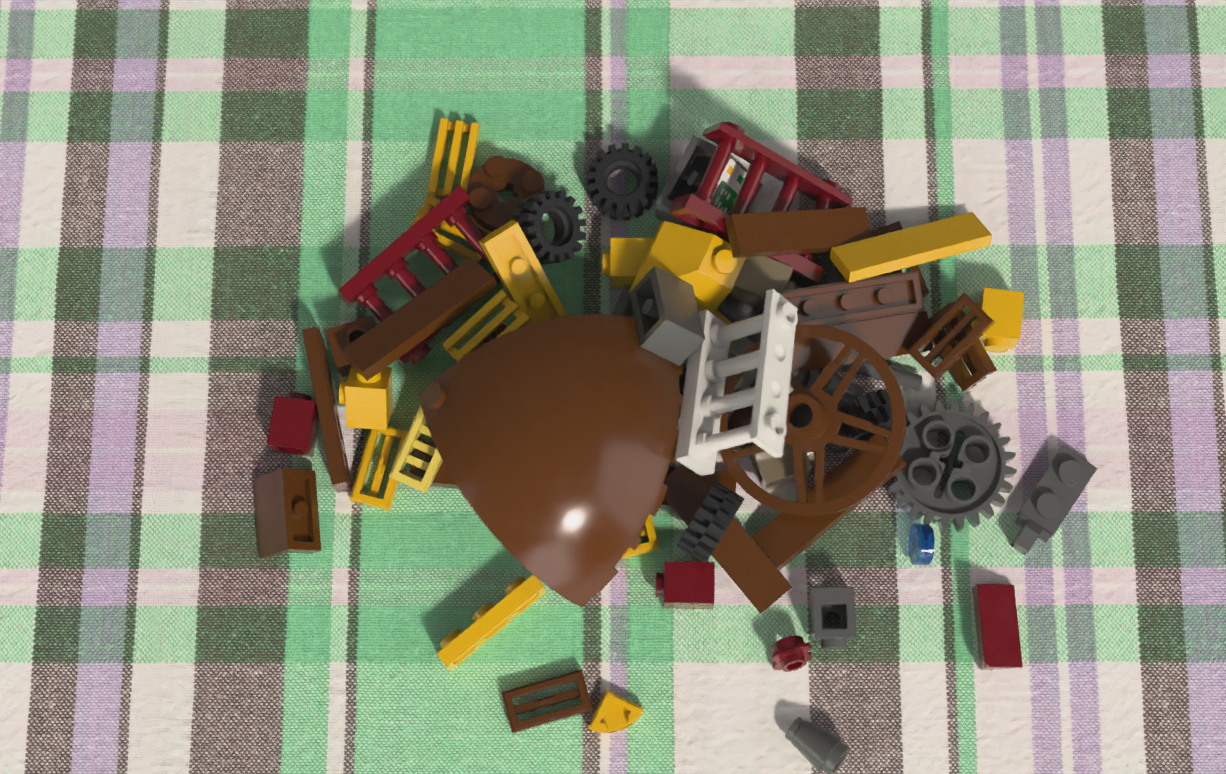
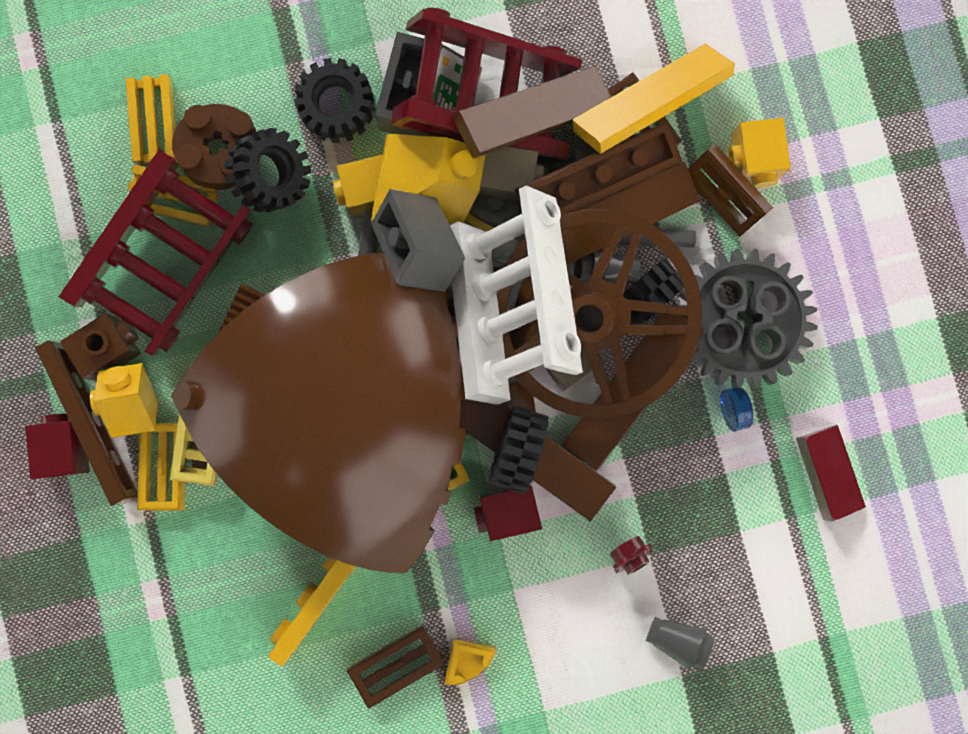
camera: 20 degrees left, 10 degrees up
reddish brown panel [254,468,321,558] -> none
reddish brown tile [341,257,497,381] -> none
yellow tile [442,289,530,362] -> none
yellow plate [479,220,568,326] -> none
dark grey brick [809,587,856,650] -> none
reddish brown tile [907,293,995,381] -> none
dark grey hinge [1011,446,1098,555] -> none

